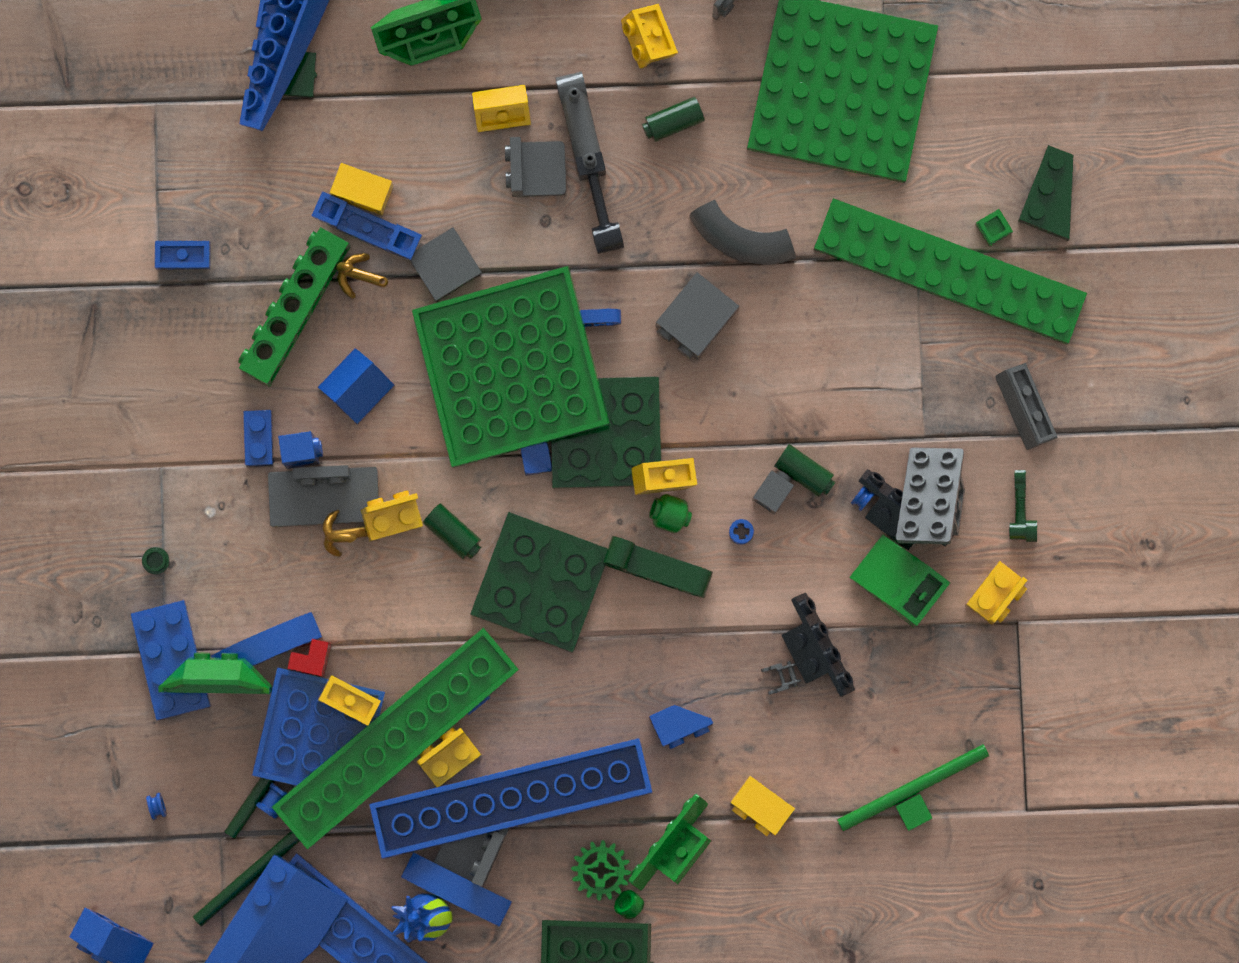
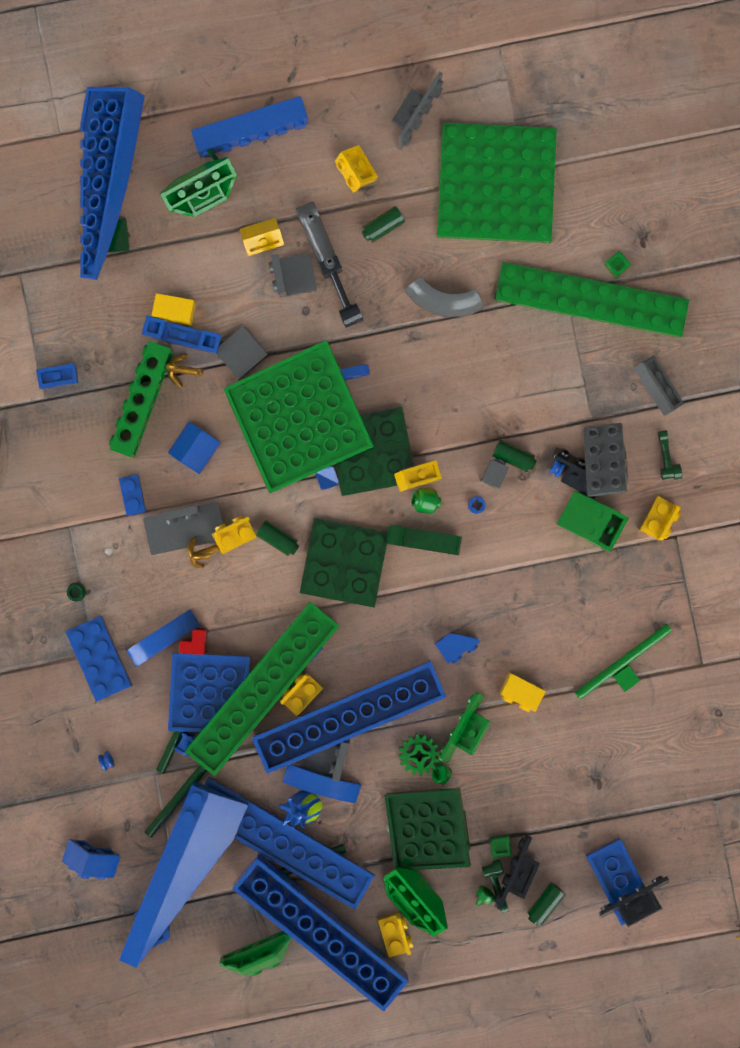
camera: 15 degrees left, 5 degrees up
green wedge [158,652,272,694] -> none
blue brick [278,431,323,469] -> none
yellow panel [318,675,381,726] -> none
dark grey brick [655,272,739,360] -> none
dark grey piece [761,661,801,695] -> none
black bracket [781,593,855,697] -> none
dark green wing [1018,145,1074,241] -> none

